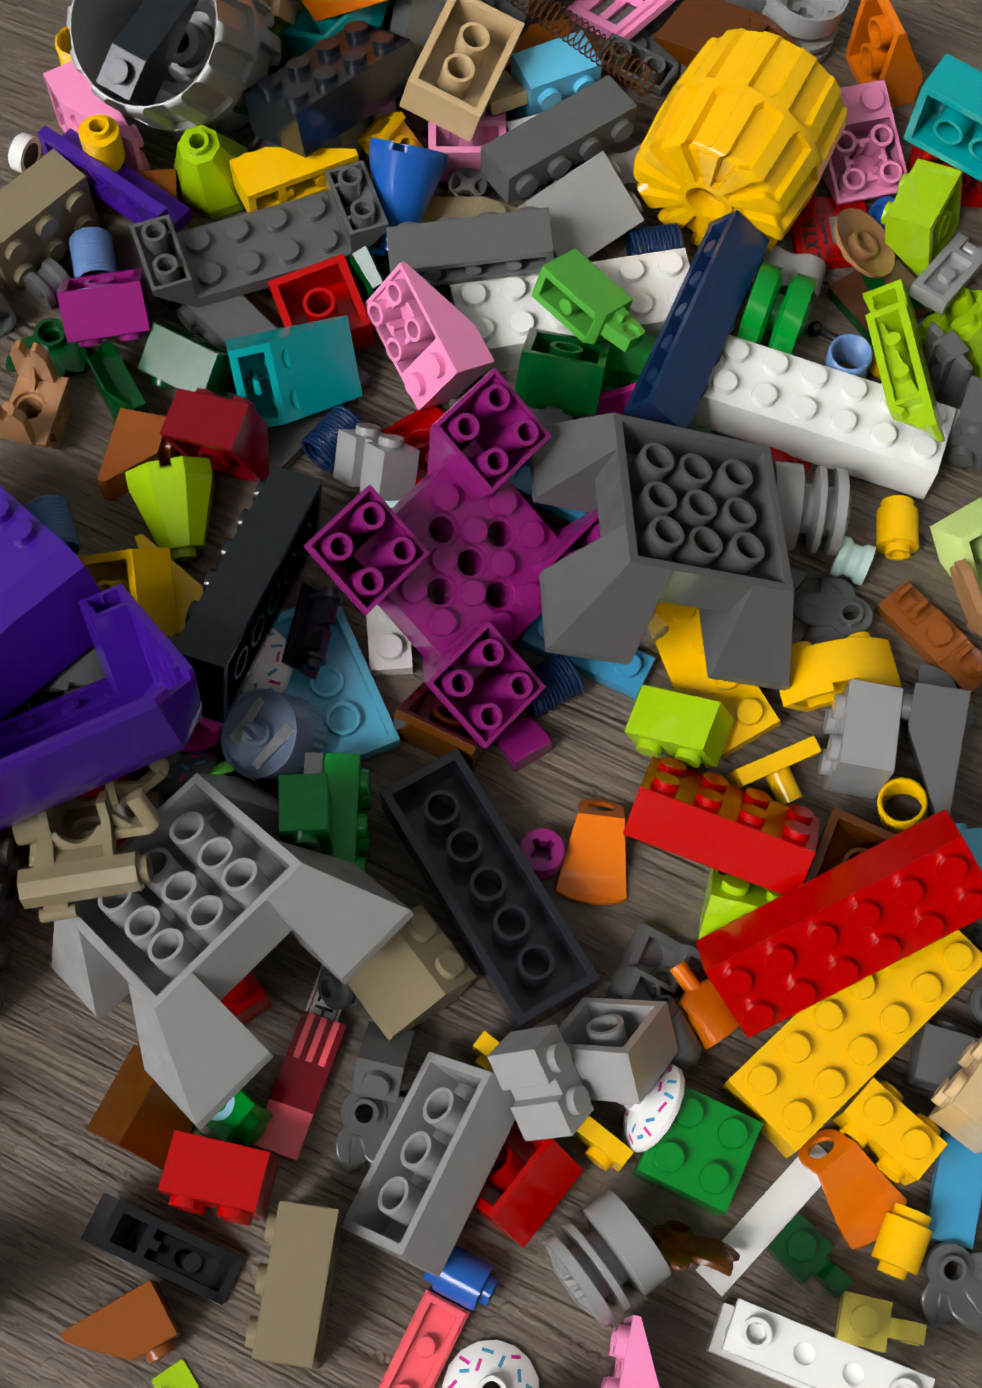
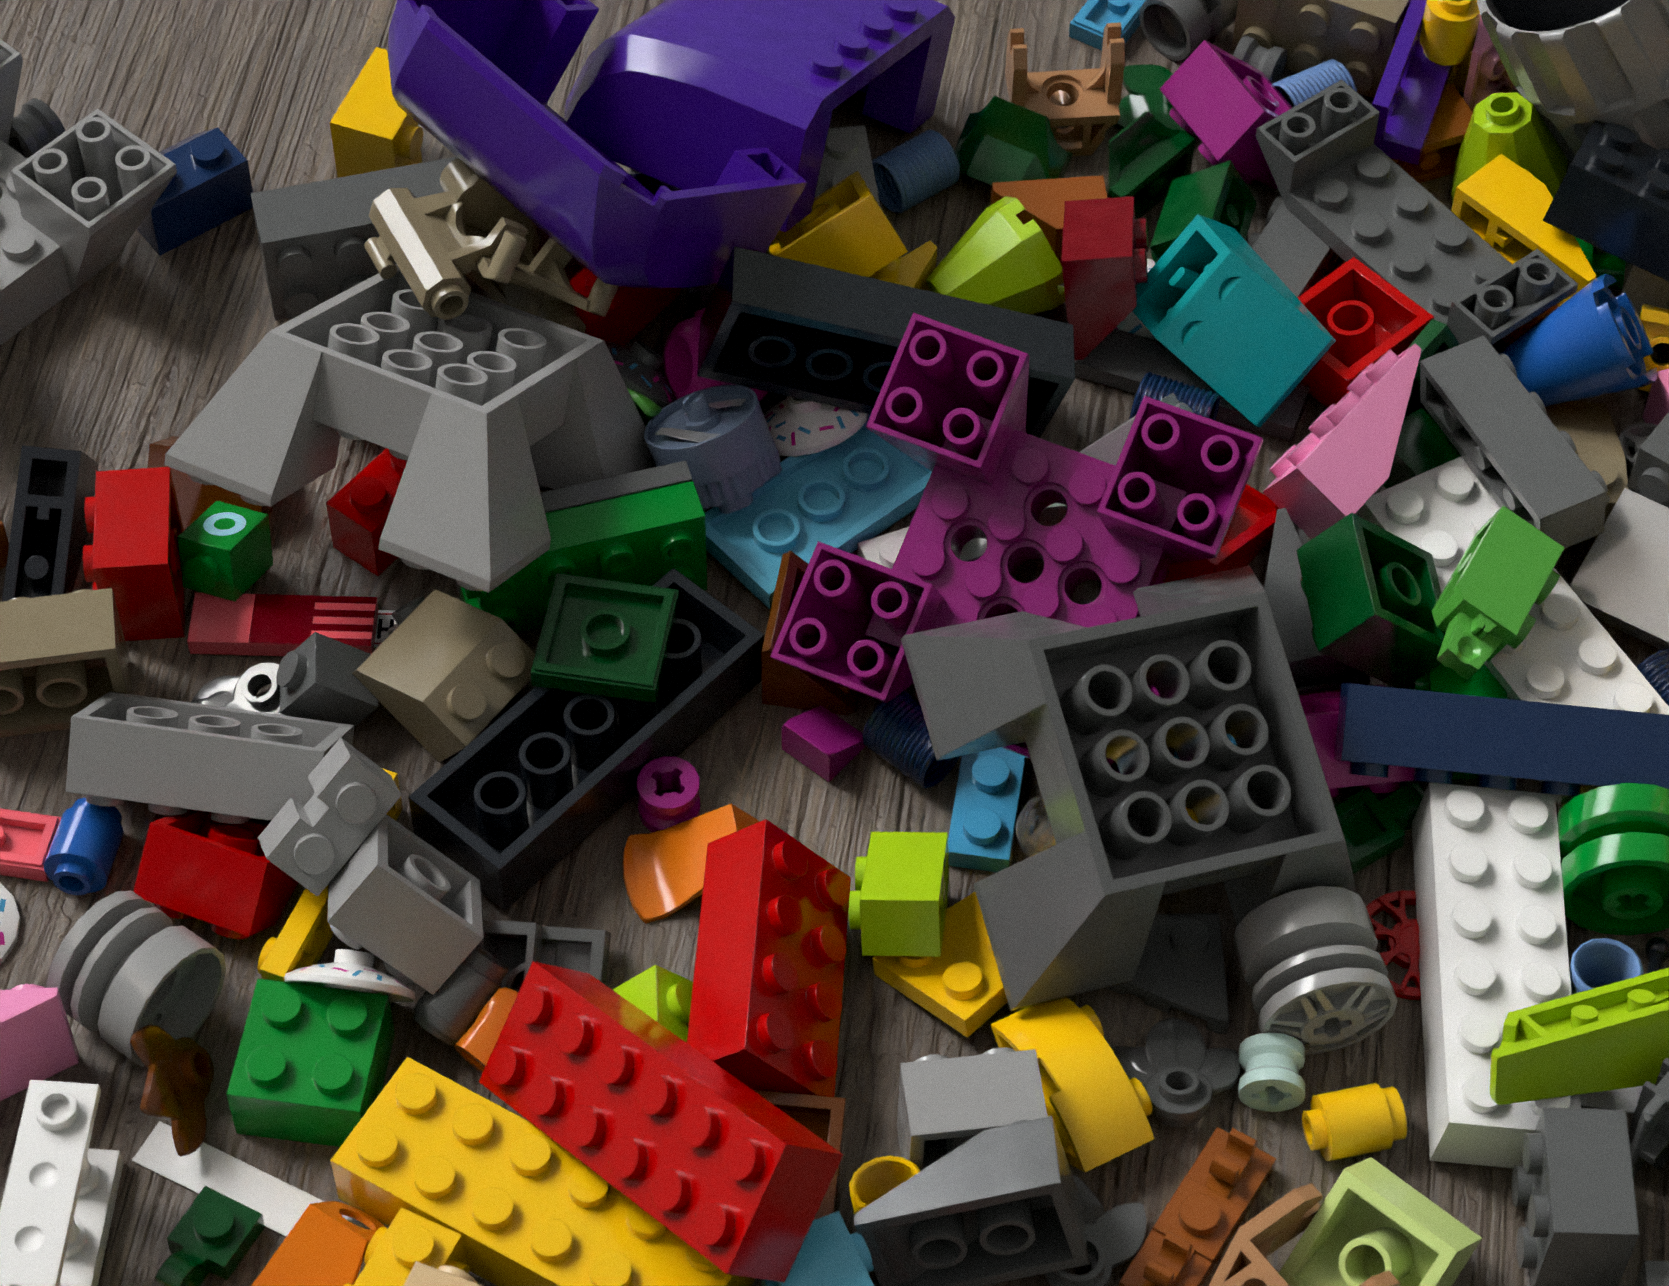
camera: 75 degrees right, 15 degrees down
dark green brick [278,773,334,855] -> none
black hinge [281,583,343,680] -> none
yellow tile [726,736,822,805] -> none
none -> dark green tile [531,573,679,703]
none -> dark green slope [954,95,1073,185]

